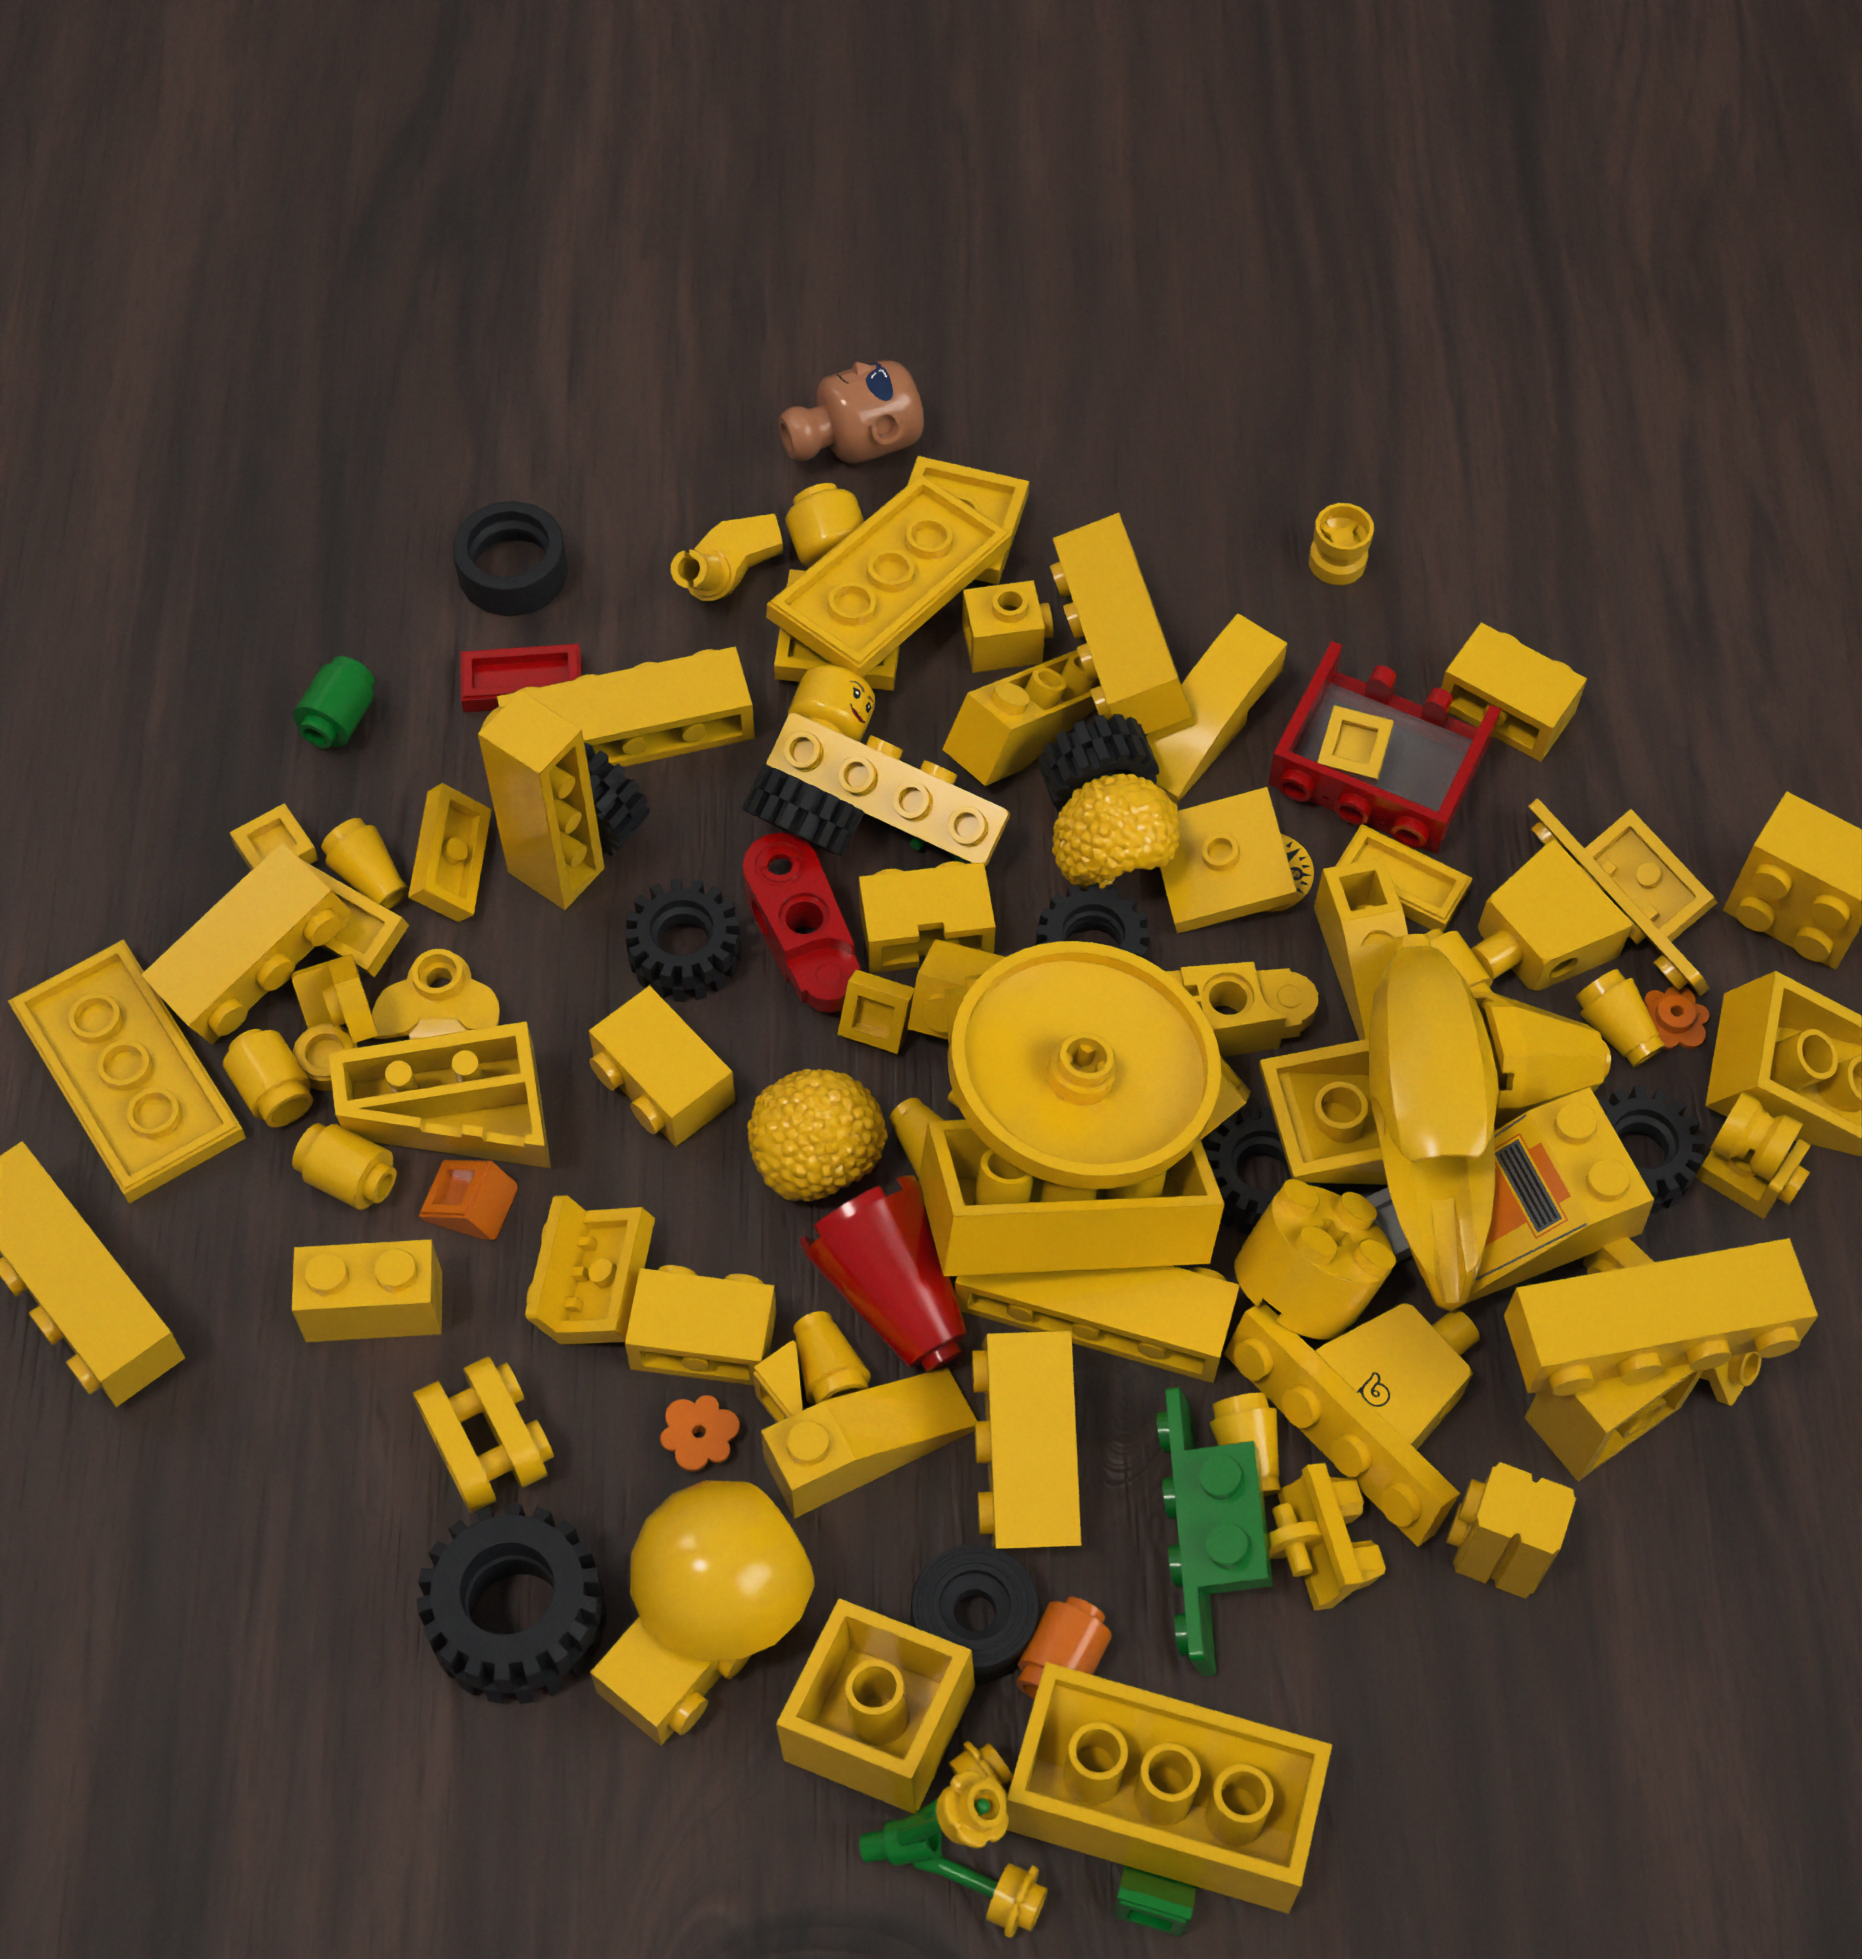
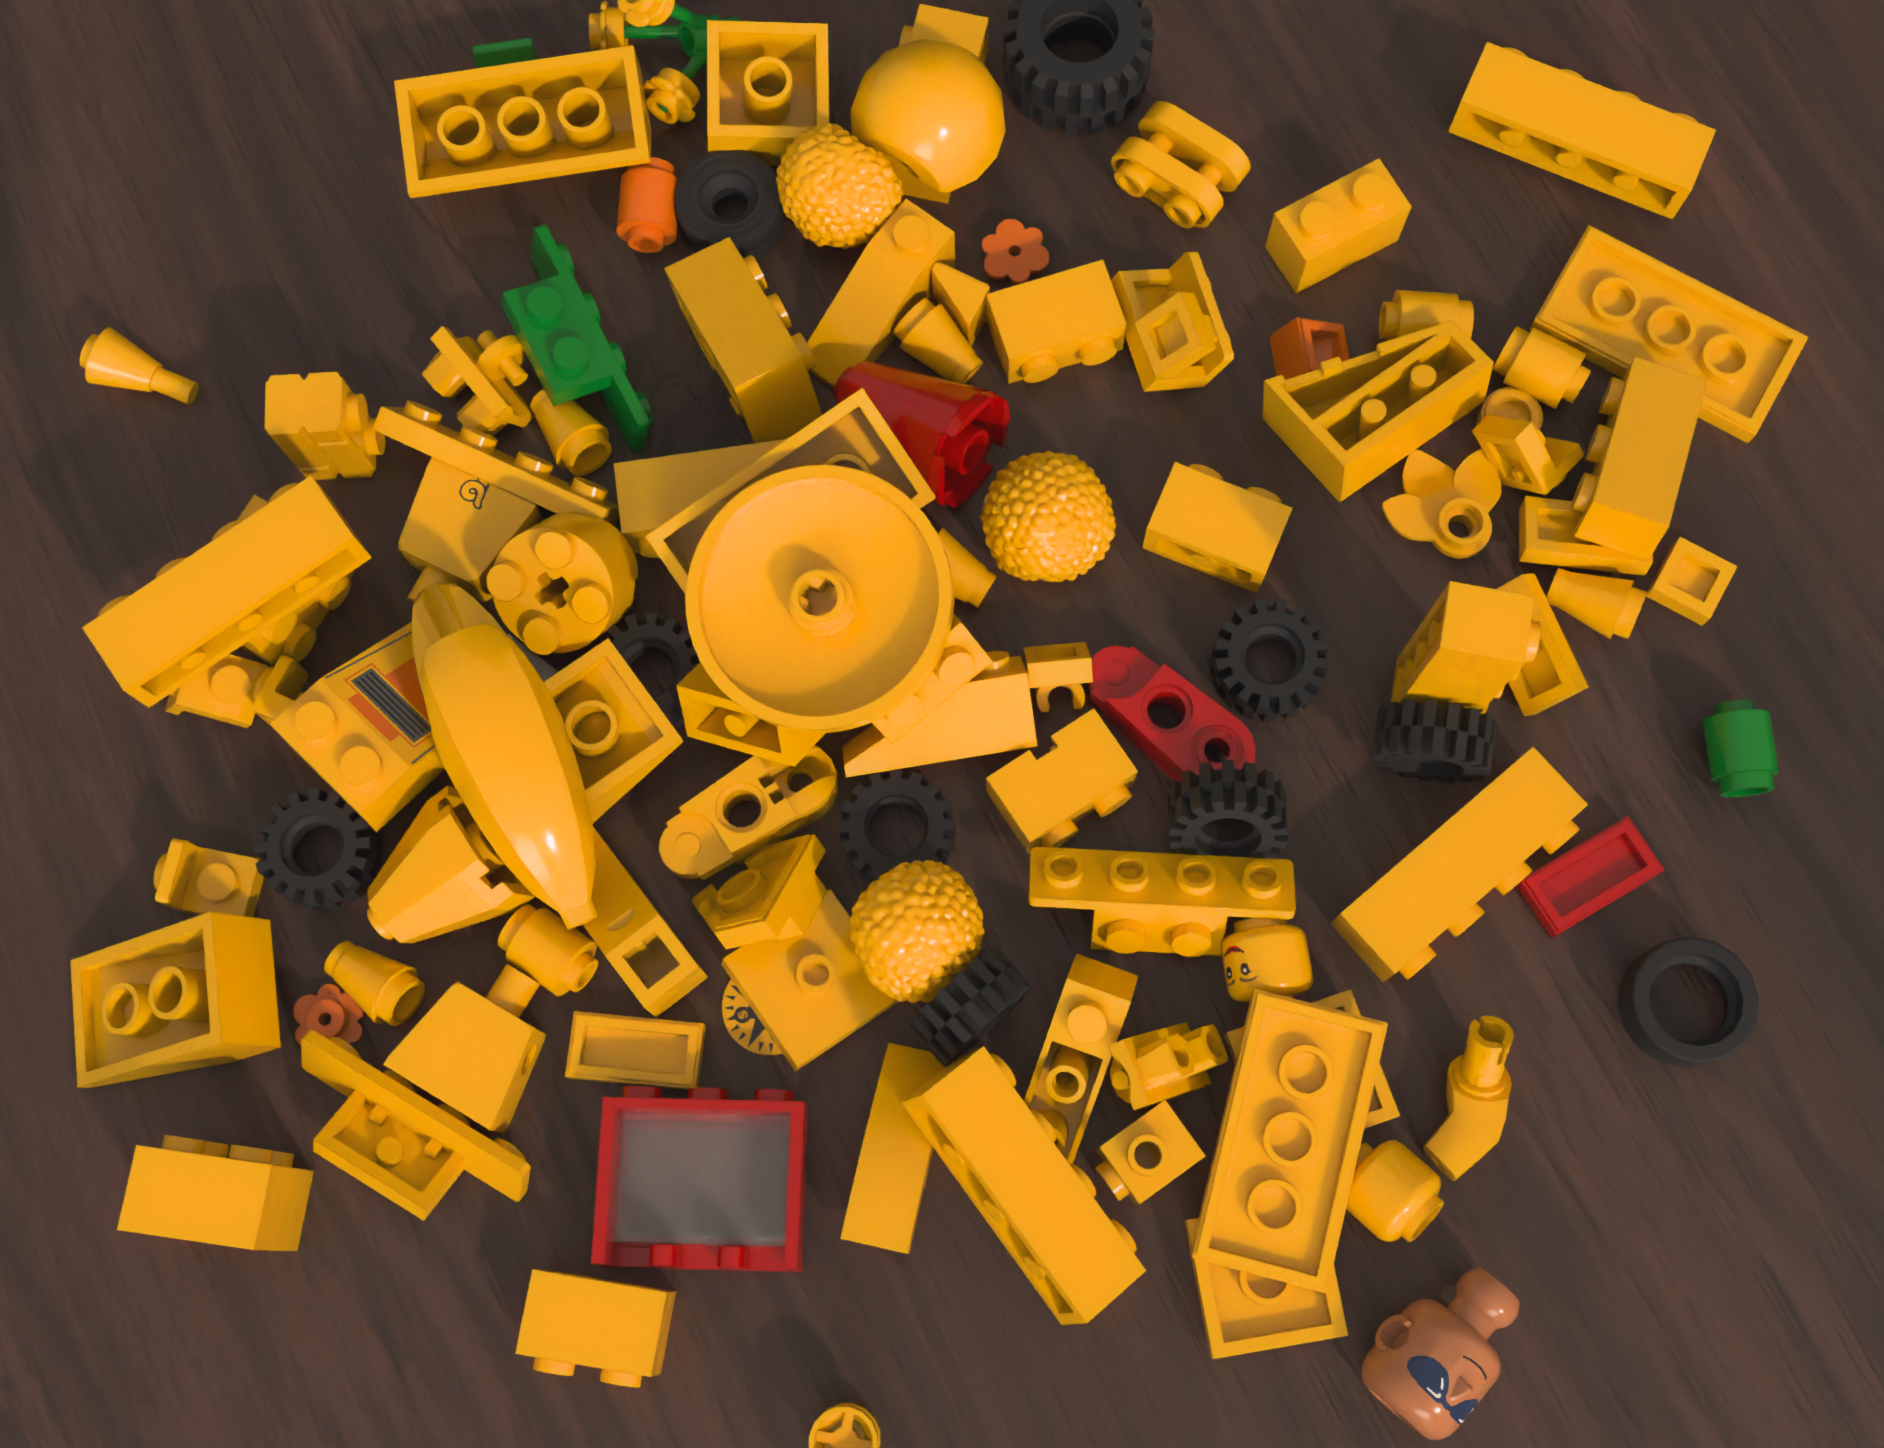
camera: 160 degrees right, 15 degrees up
yellow plate [1317,705,1394,784] -> none
yellow wheel [1710,1092,1803,1182] -> none
none -> yellow cone [80,327,199,405]
none -> yellow plate [691,834,828,949]
none -> yellow hair [776,123,904,249]
none -> yellow hips [1108,1022,1228,1110]
none -> yellow tile [1134,291,1219,379]

